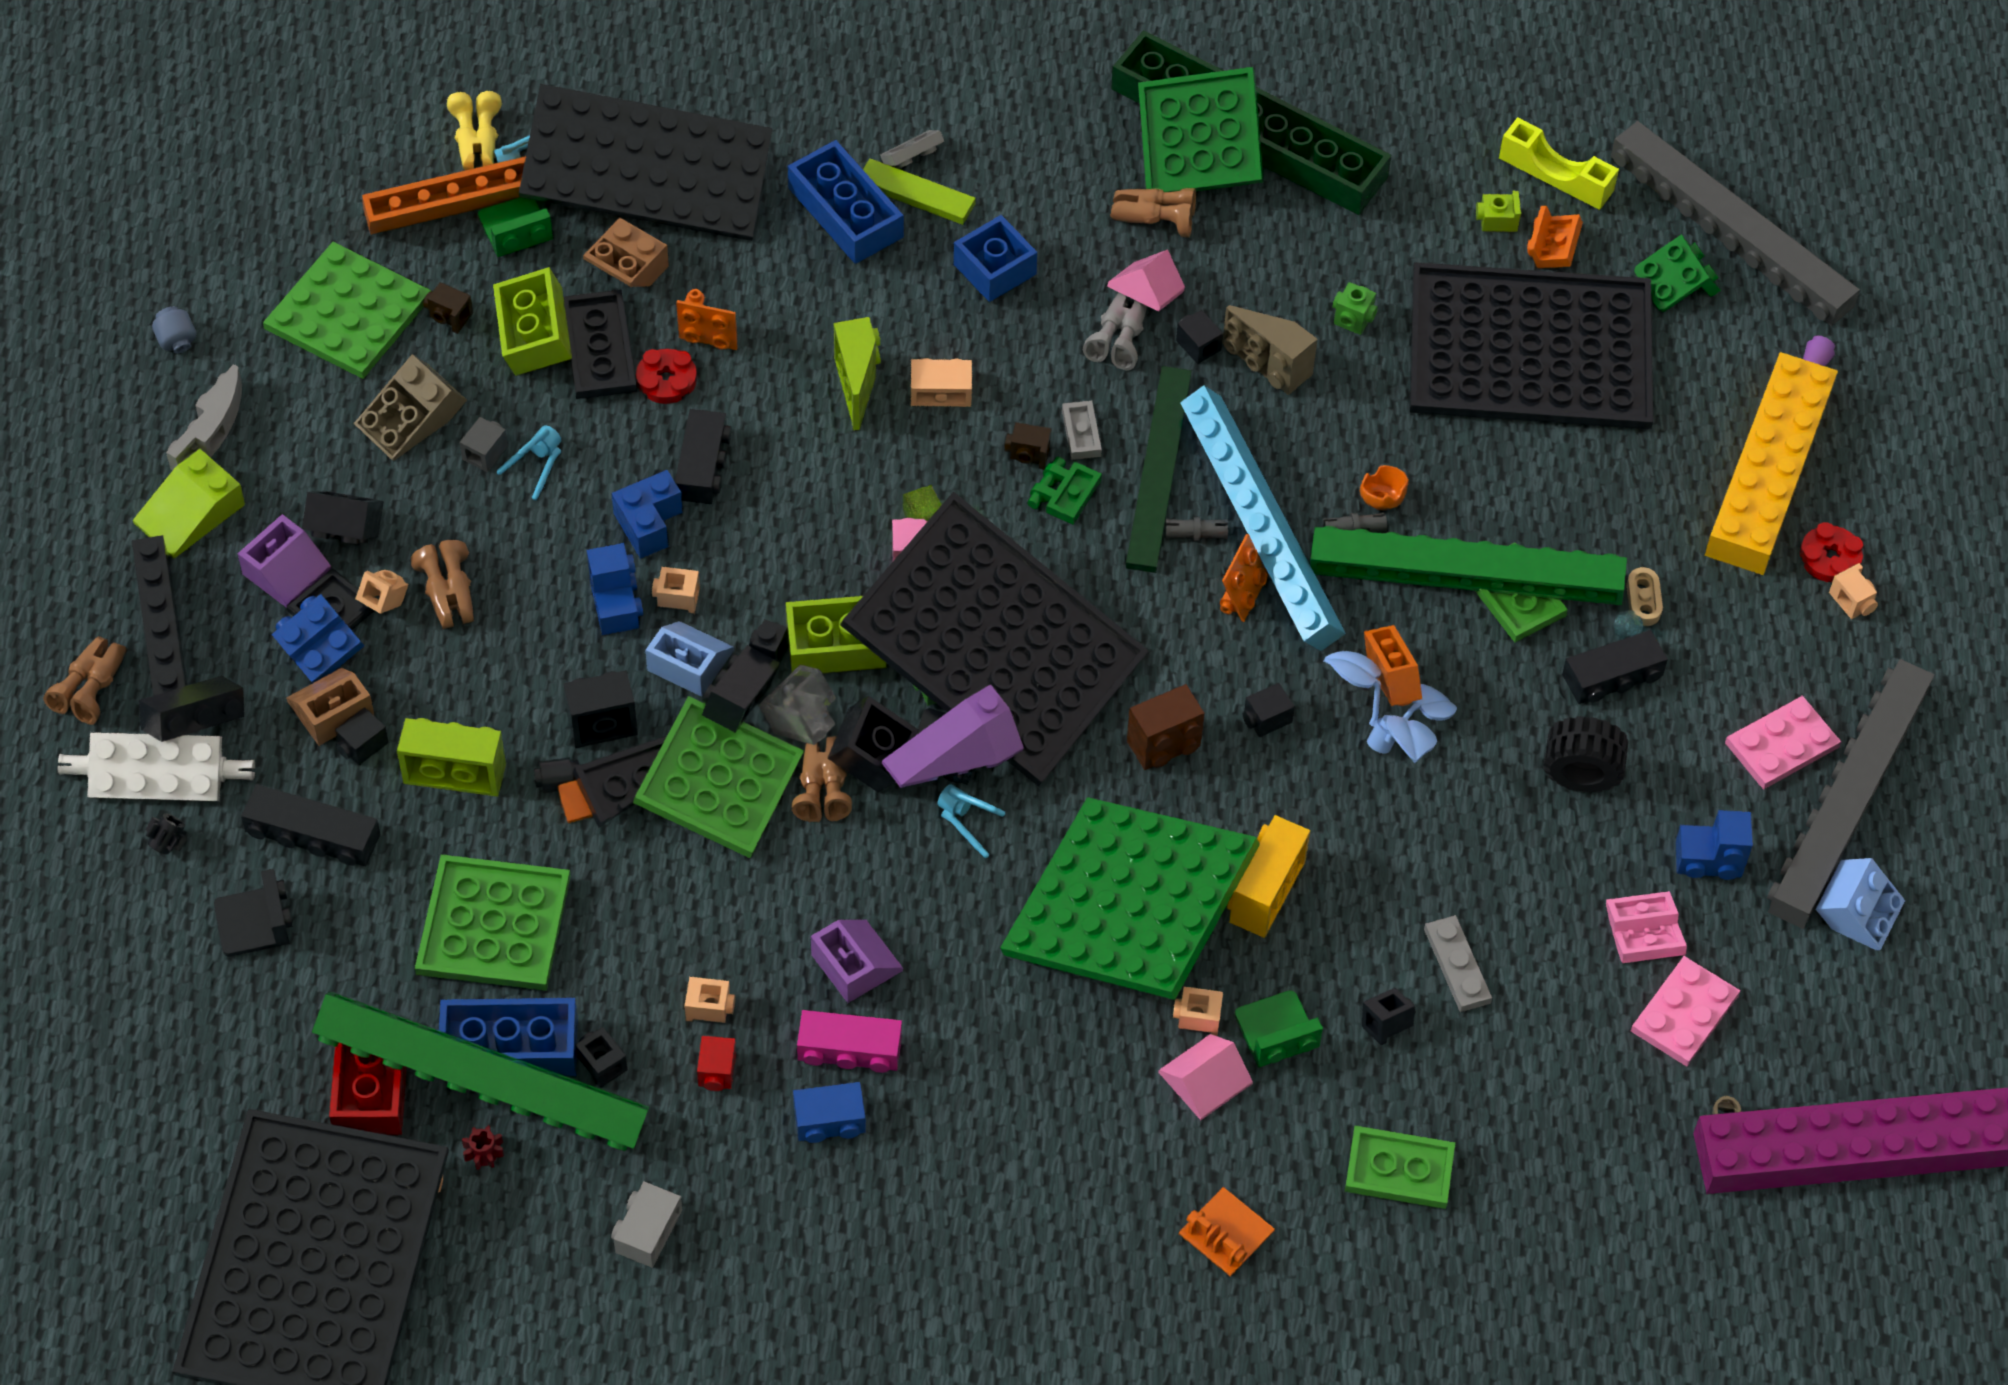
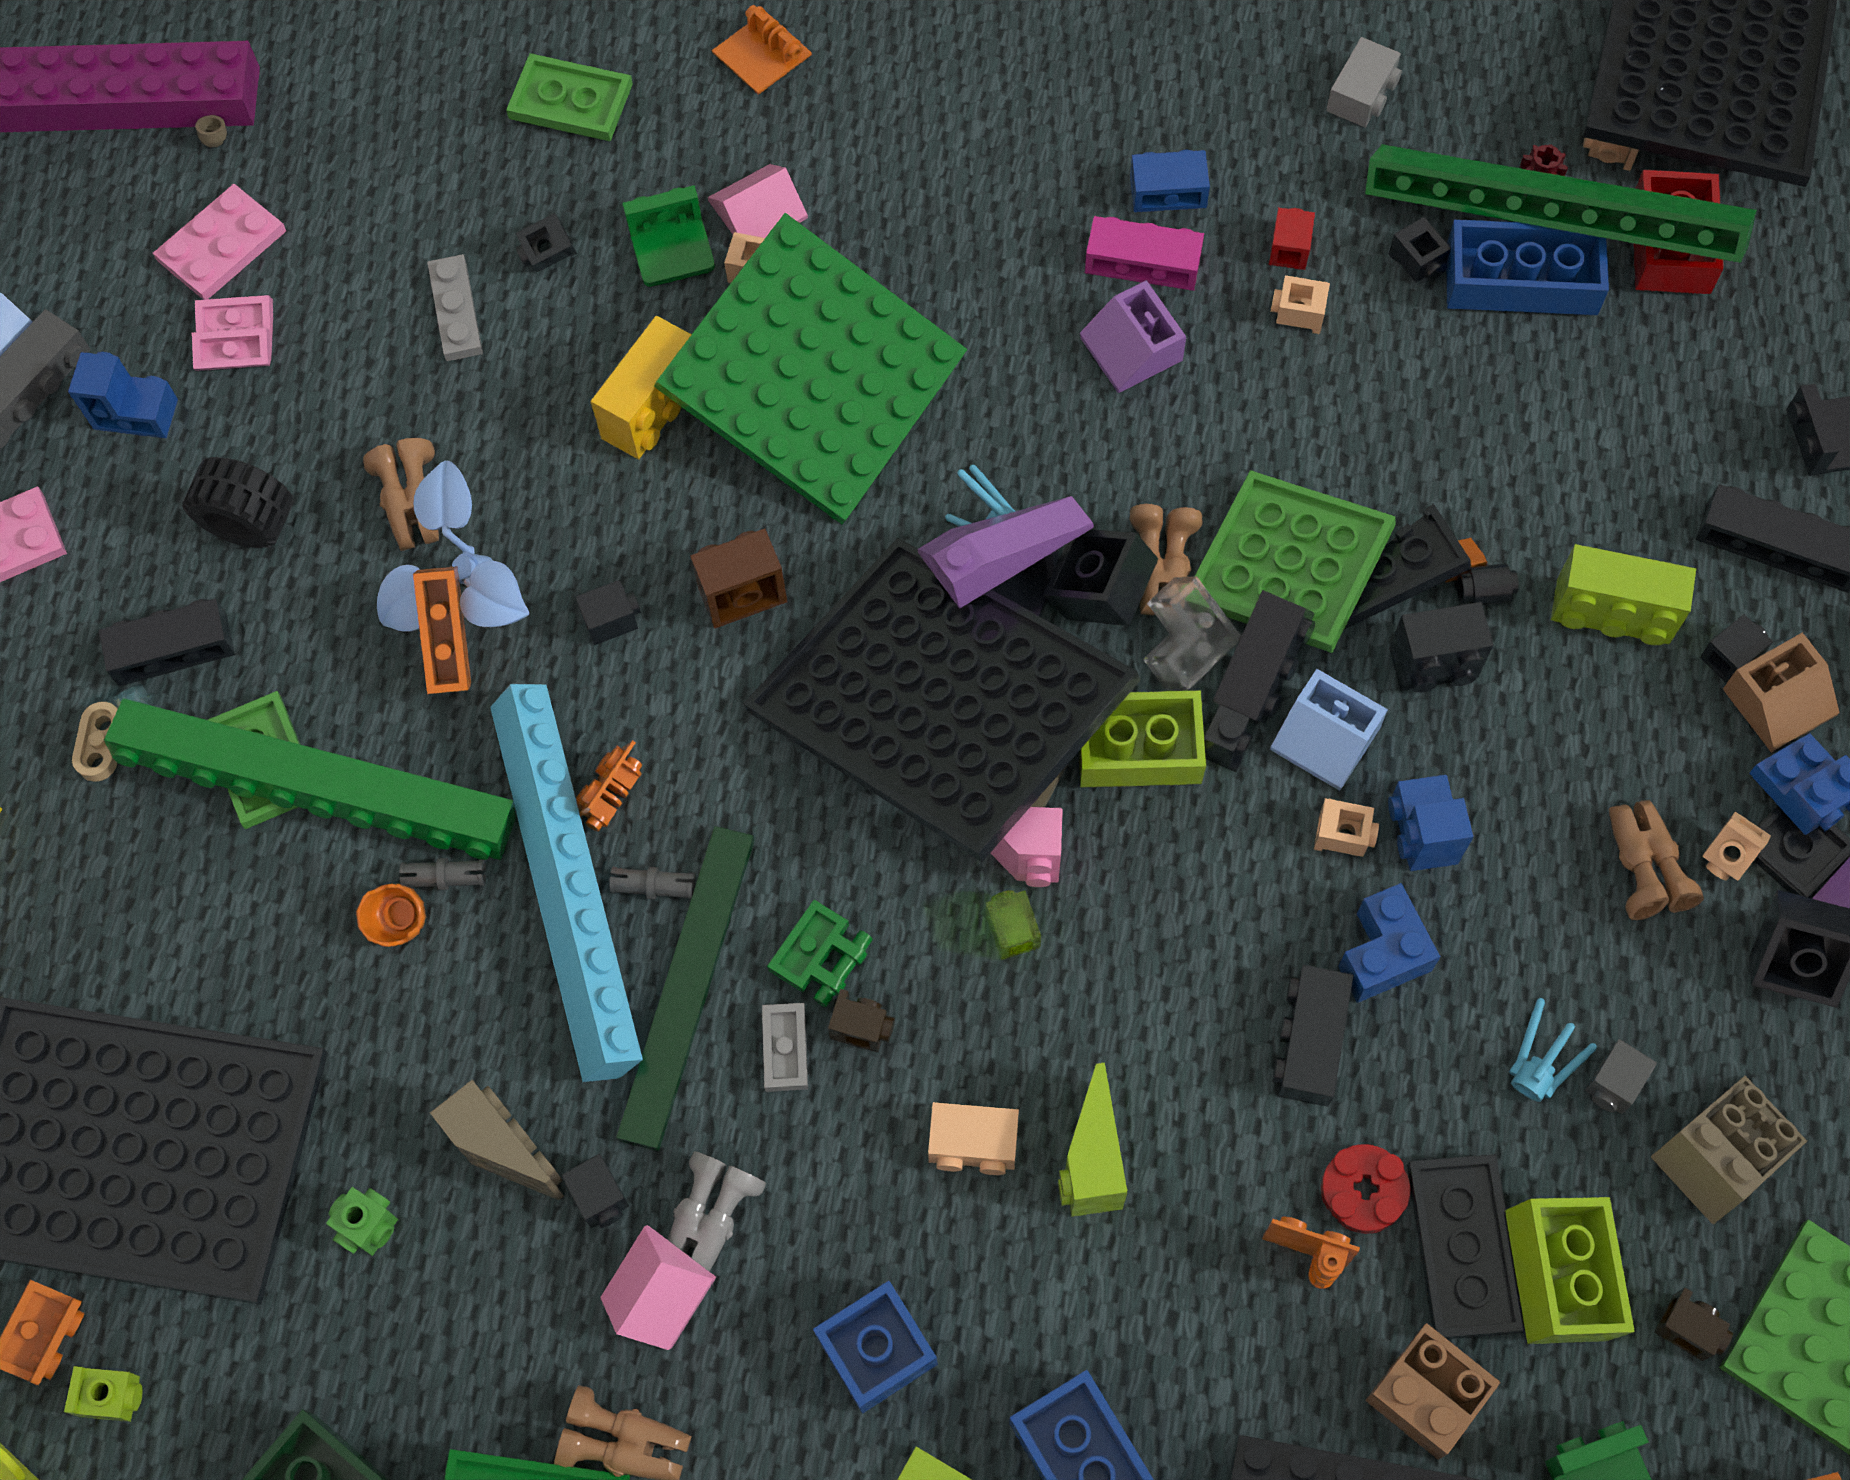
camera: 170 degrees left, 10 degrees up
bright green plate [415,854,571,991] -> none
none -> medium nougat piece [363,438,439,551]

